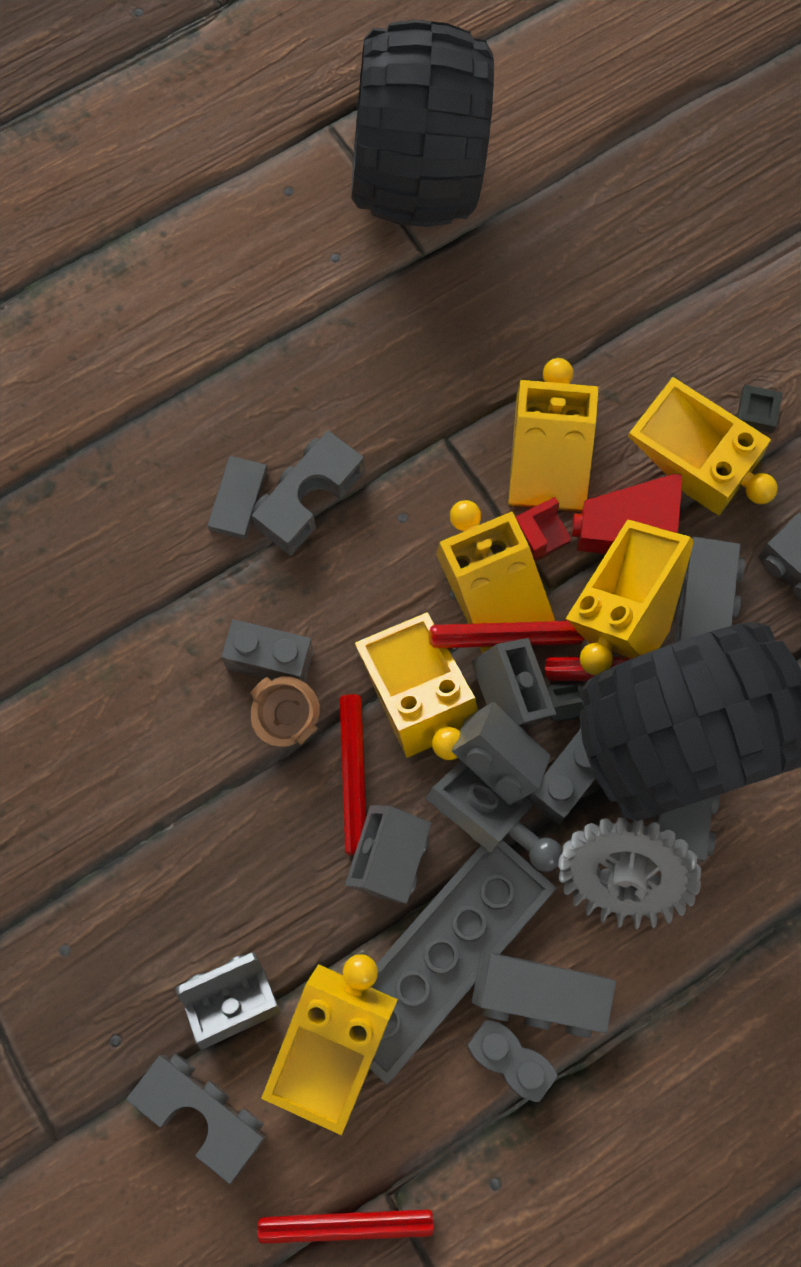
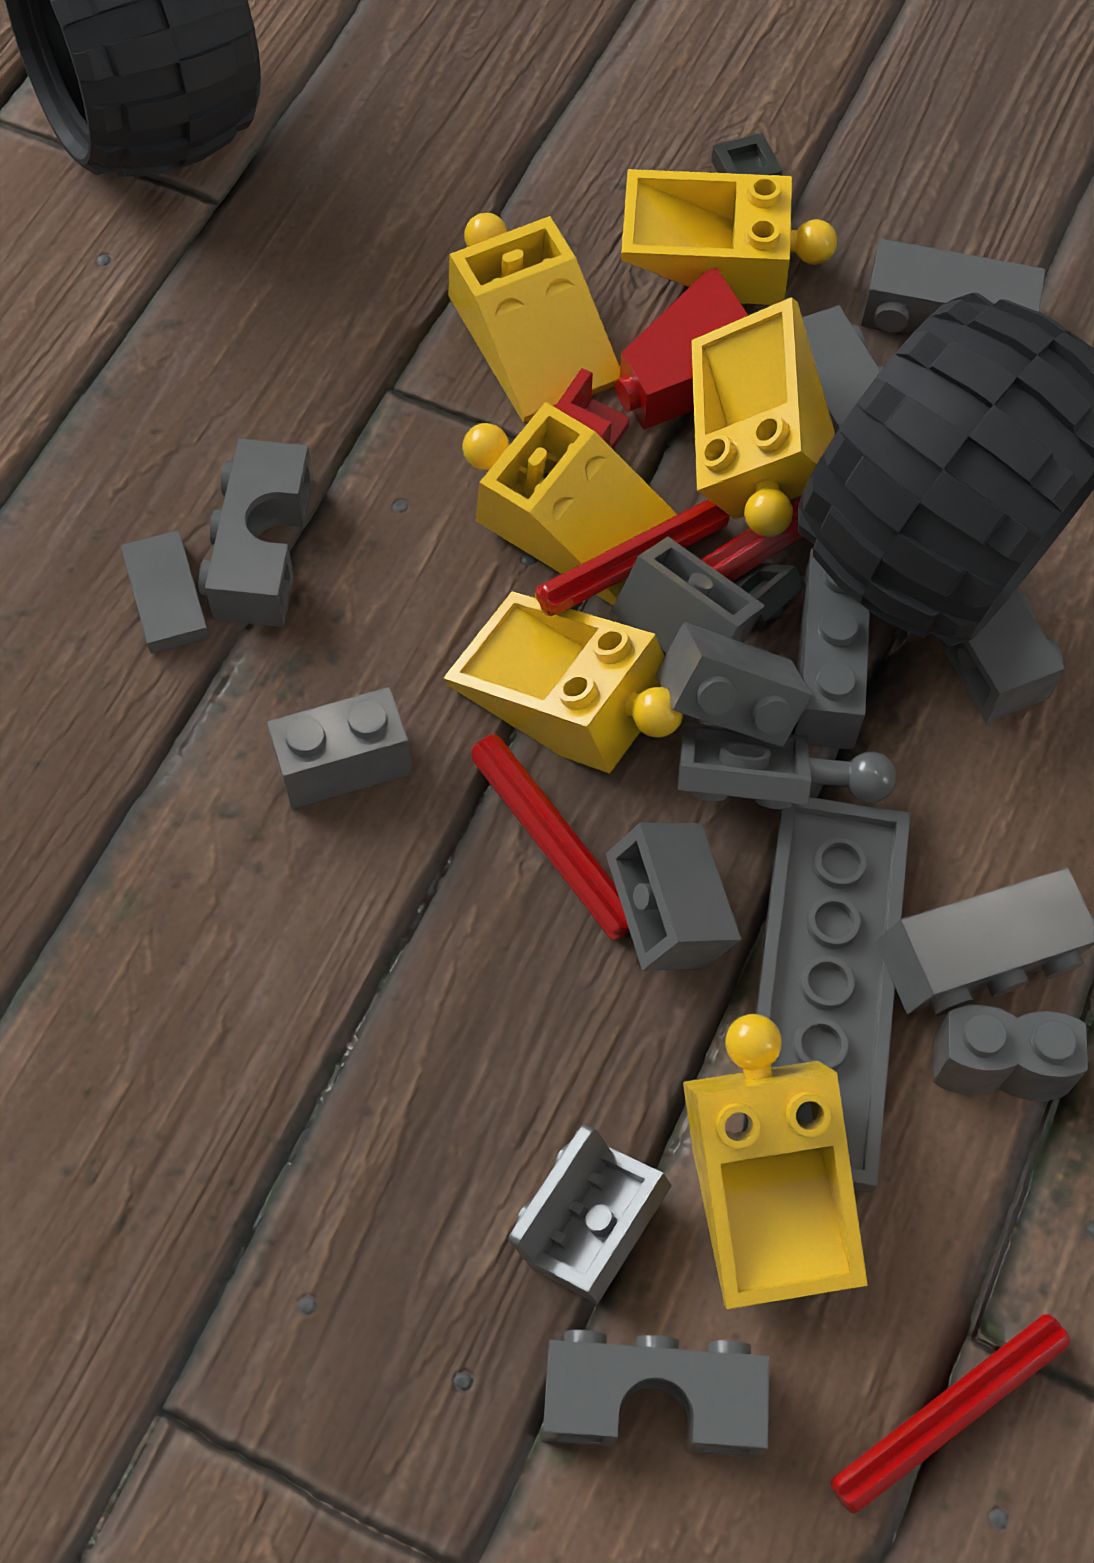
camera: 35 degrees left, 10 degrees down
medium nougat cap [250,676,320,747] -> none
light grey gear [558,817,701,930] -> none

